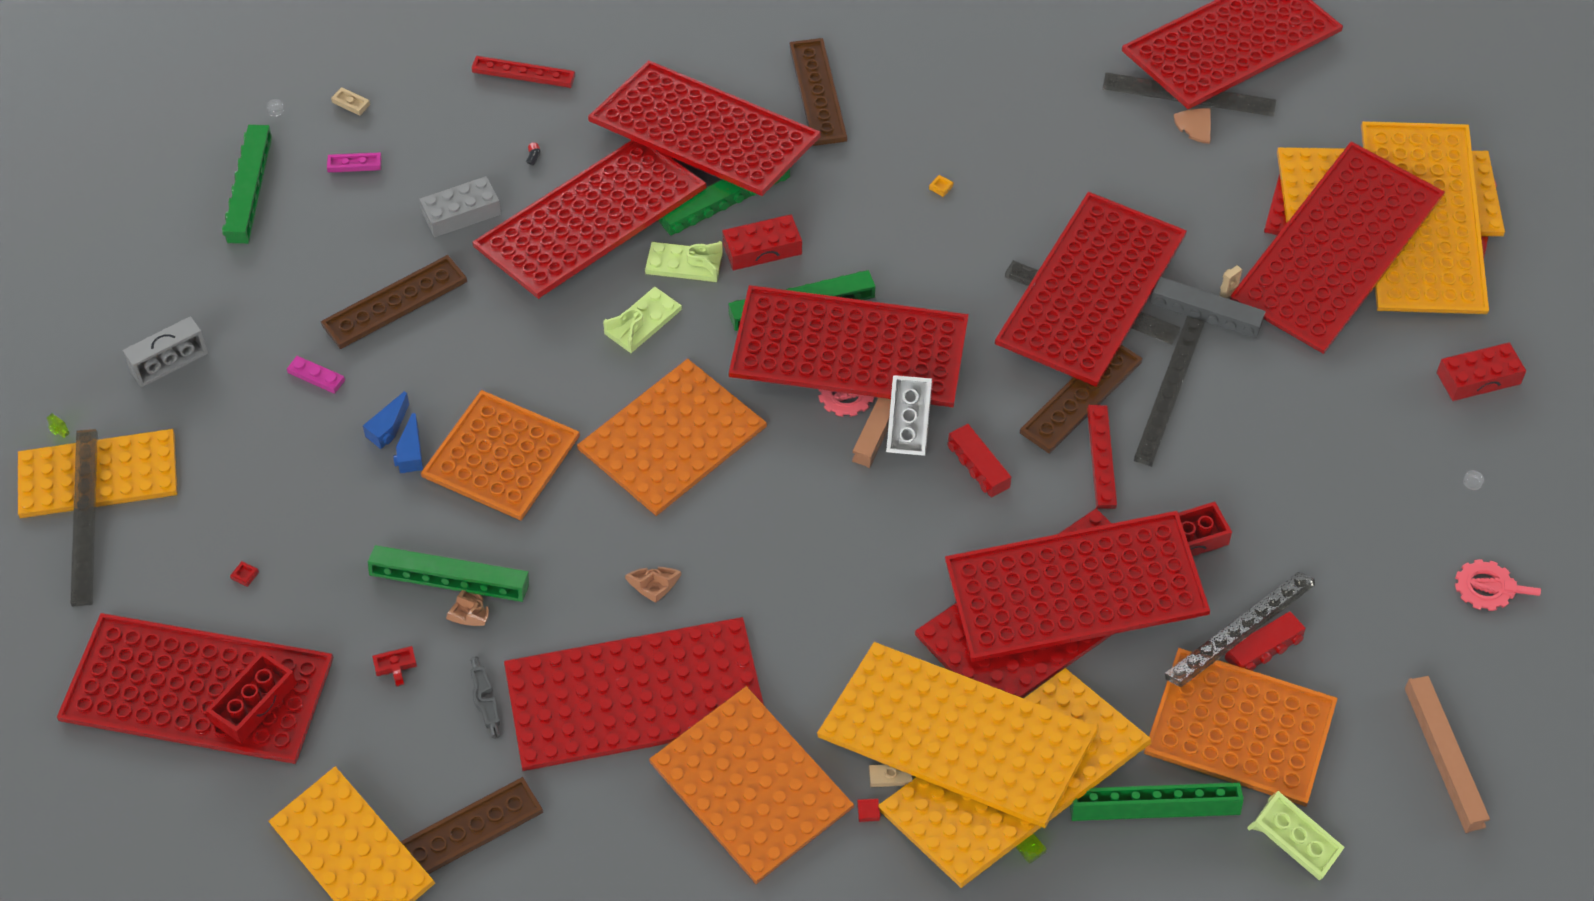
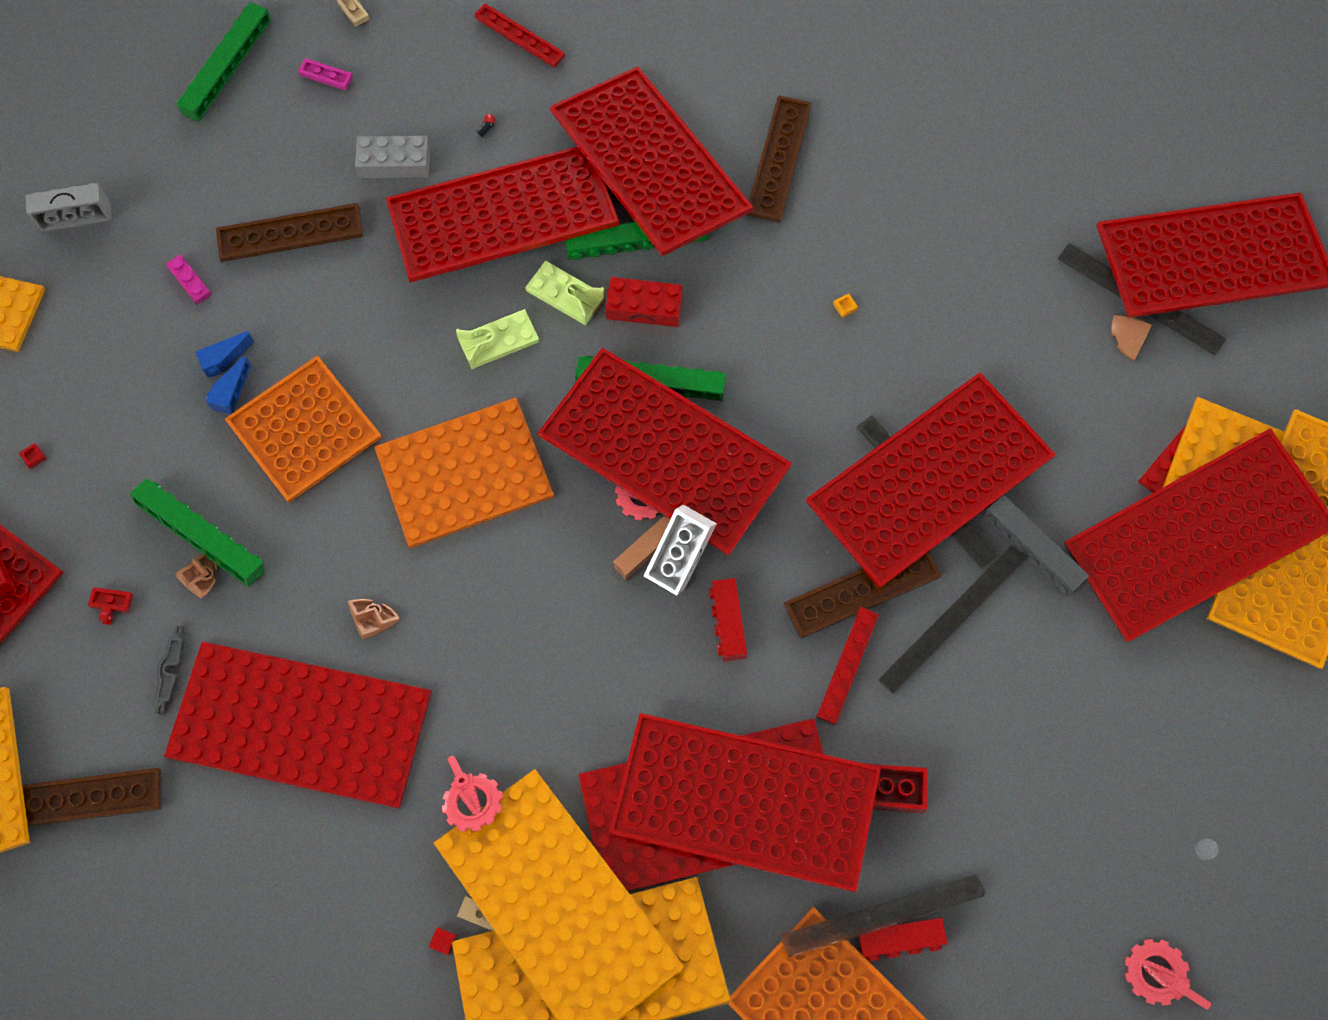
camera: 25 degrees right, 15 degrees up
orange plate [649,686,854,884] -> none
tan plate [1220,265,1242,299] -> none
red brick [1436,342,1526,401] -> none
none -> coral bar [442,756,503,832]

